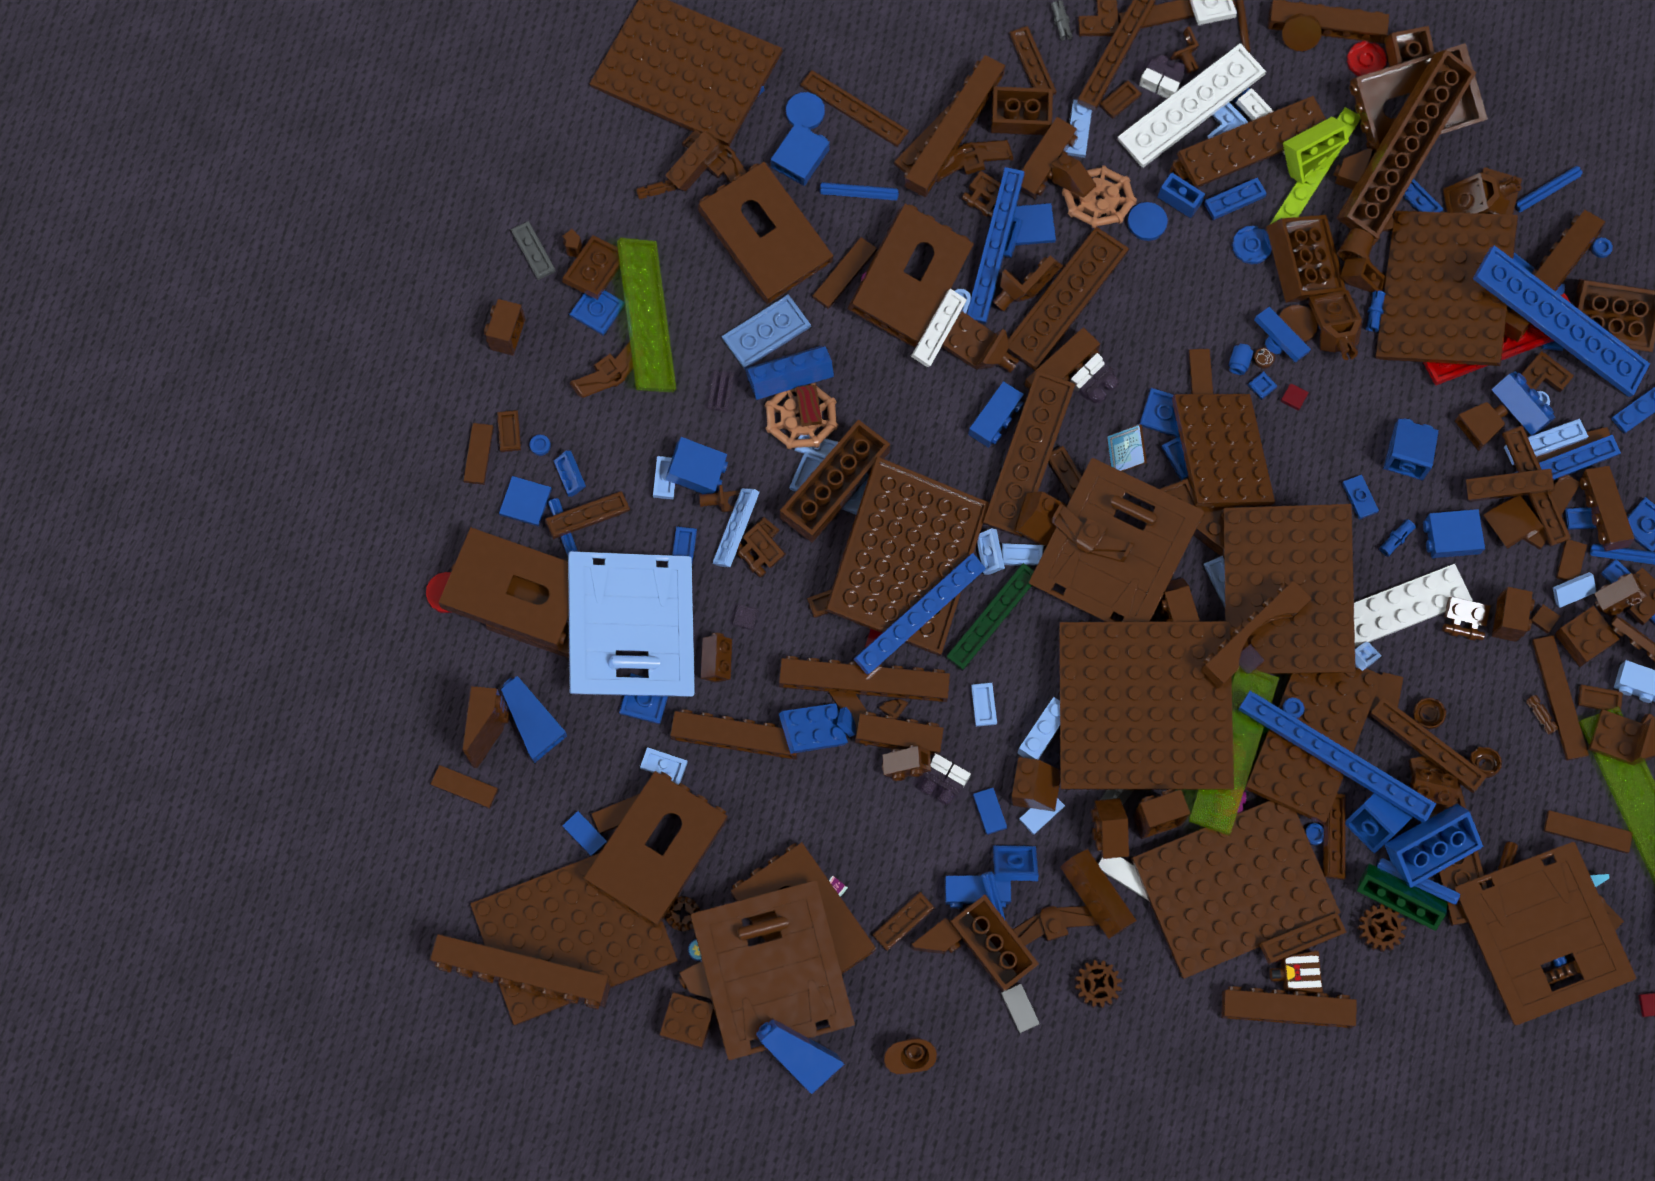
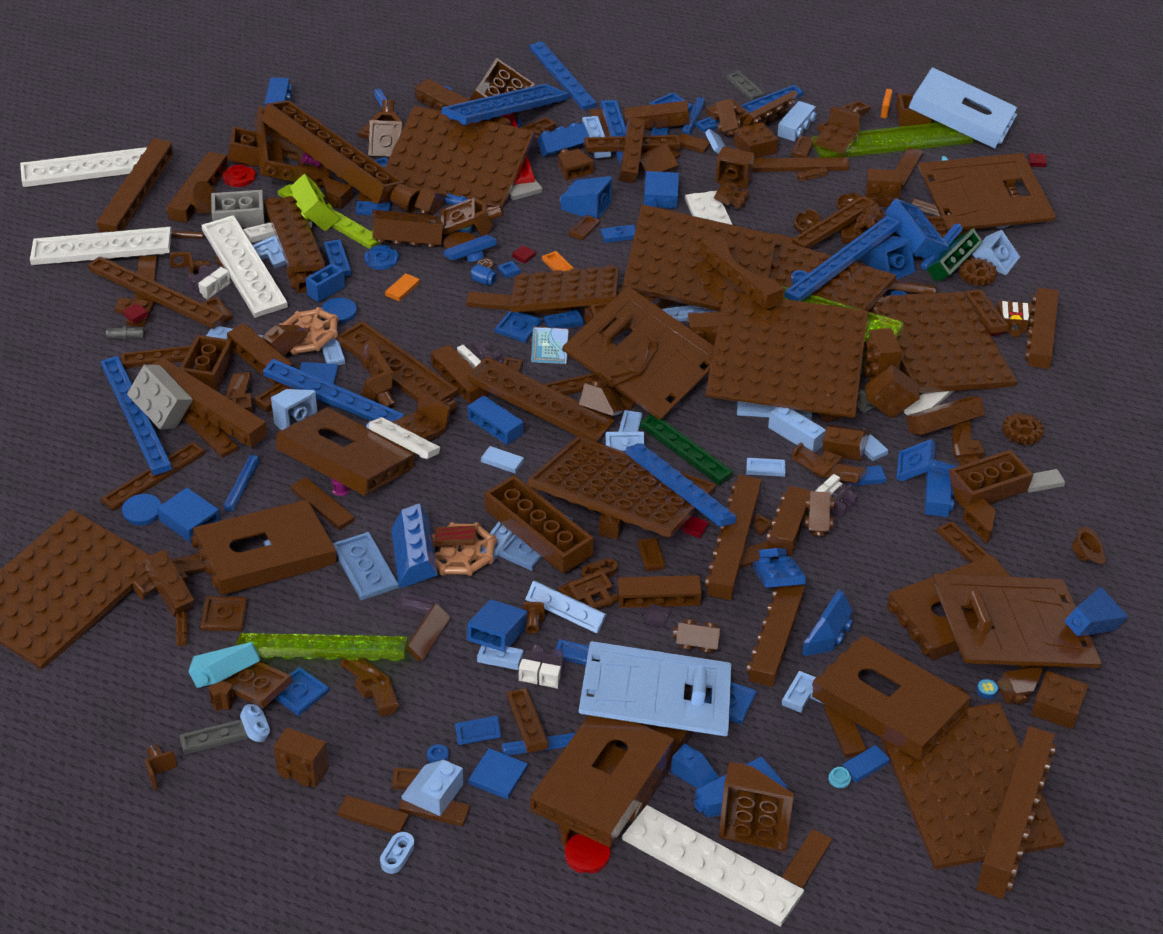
camera: 80 degrees left, 30 degrees down
none -> blue plate [100,356,172,476]
none -> dark red tile [122,303,149,324]
none -> light grey brick [127,365,193,429]
none -> reddish brown bracket [144,744,177,791]
none -> medium azure slope [188,642,260,688]
none -> reddish brown tile [200,596,248,631]
none -> light grey brick [211,190,265,228]
none -> light blue plate [240,704,270,742]
none -> blue brick [265,78,293,107]
none -> light blue slope [271,389,317,430]
none -> light blue tile [322,339,345,365]
none -> reddish brown tile [337,795,409,834]
none -> blue tile [356,201,391,215]
none -> light blue plate [380,832,414,874]
none -> orange tile [385,273,420,302]
none -> light blue slope [401,760,463,816]
none -> reddish brown tile [405,603,450,661]
none -> light blue tile [481,446,524,473]
none -> reddish brown tile [503,358,523,373]
none -> light grey tile [509,180,542,201]
none -> white hips [519,645,563,689]
none -> orange tile [542,251,574,271]
none -> reddish brown tile [569,215,600,241]
none -> reddish brown beam [581,558,618,578]
none -> reddish brown brick [617,575,701,608]
none -> white plate [622,805,804,927]
none -> blue slope [671,744,719,789]
none -> reddish brown plate [792,442,867,484]
none -> blue wedge [802,589,854,656]
none -> medium azure plate [828,767,851,788]
none -> reddish brown brick [864,169,902,207]
none -> light blue slope [973,230,1020,275]

